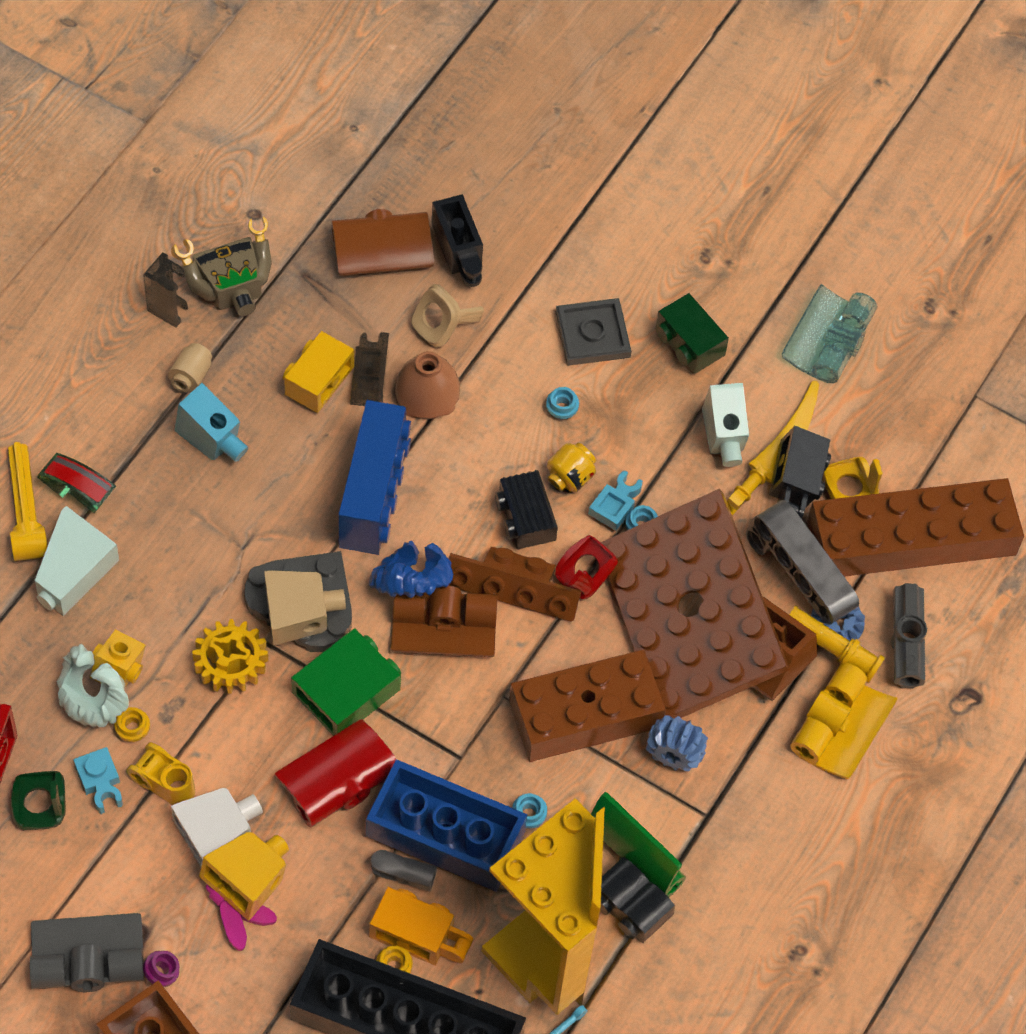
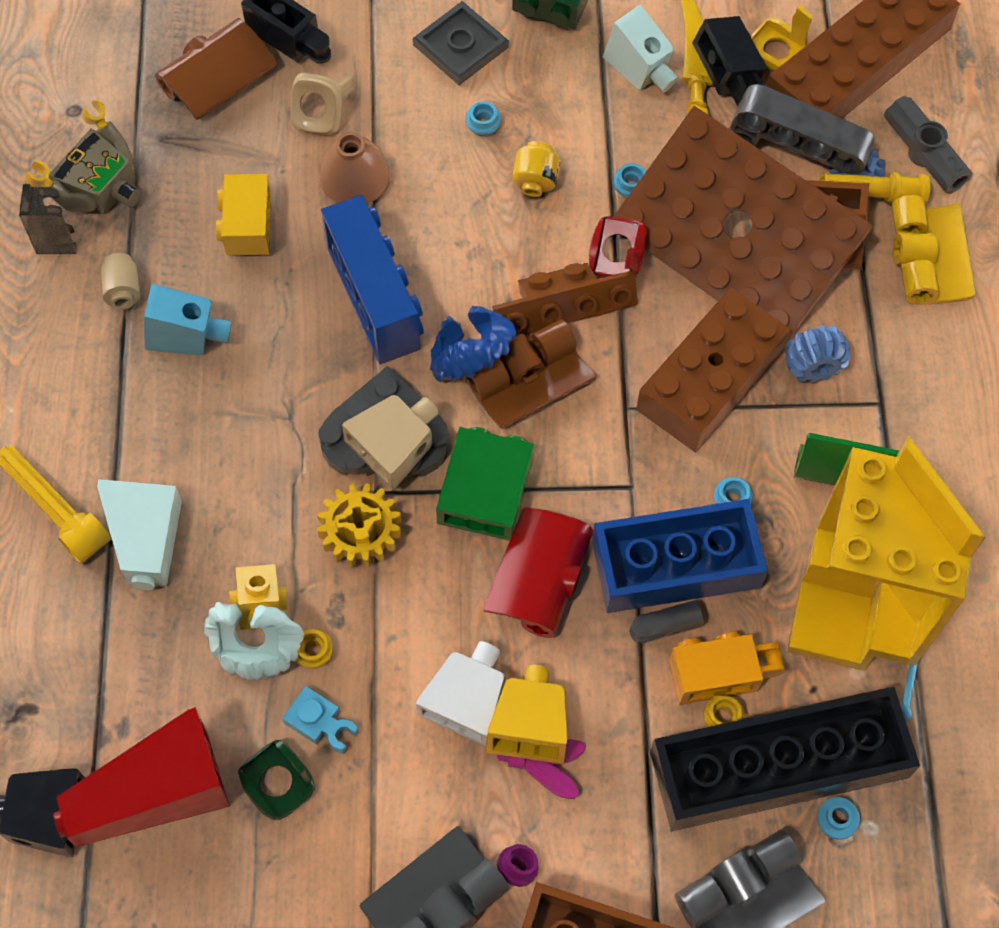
camera: 30 degrees left, 5 degrees up
slope [37,453,116,513] -> none
yellow piece [126,742,196,805] -> none
clear smoke hinge [350,332,389,406] -> none
black brick [495,470,558,549] -> none
medium azure plate [588,470,643,531] -> none

